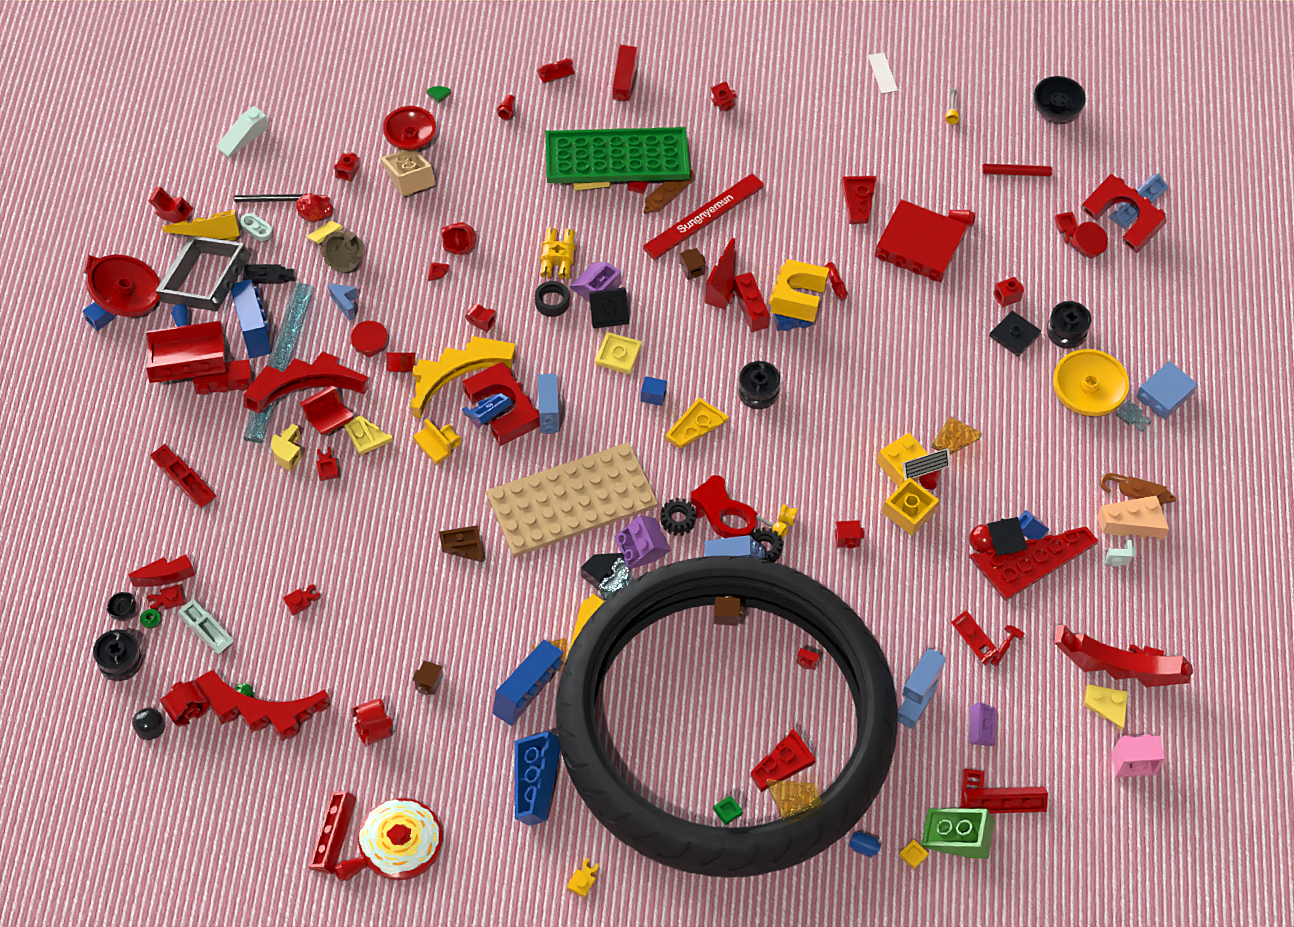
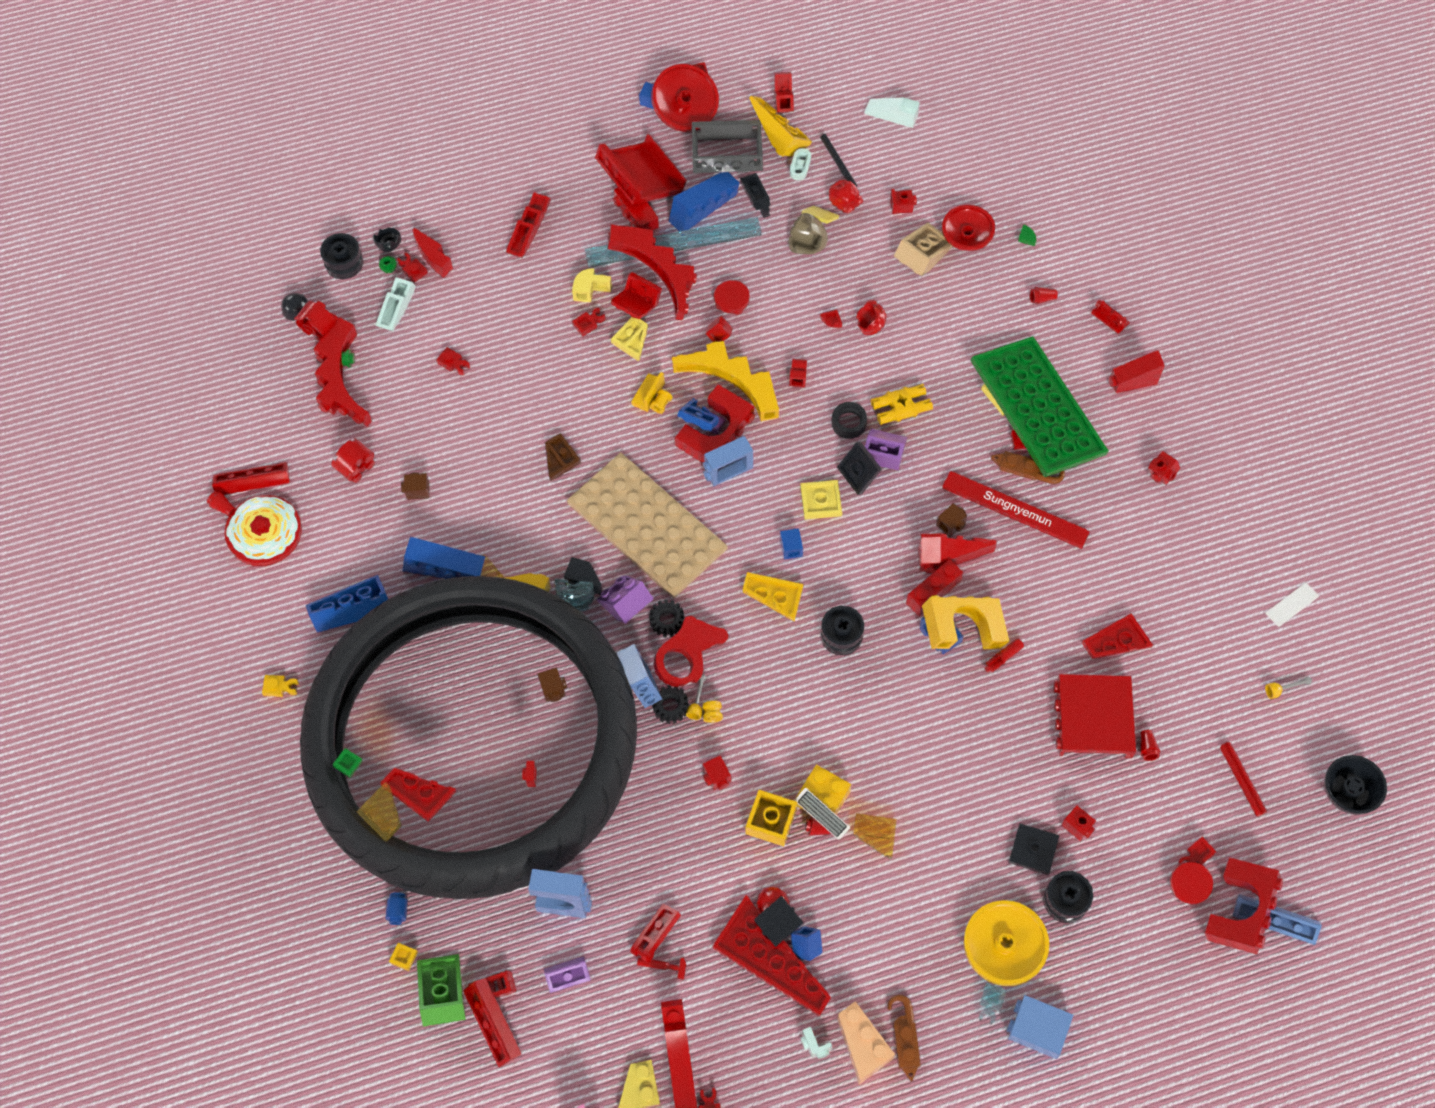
camera: 70 degrees right, 5 degrees up
blue cone [171,304,189,327] -> none
medium blue slope [328,284,358,321] -> none

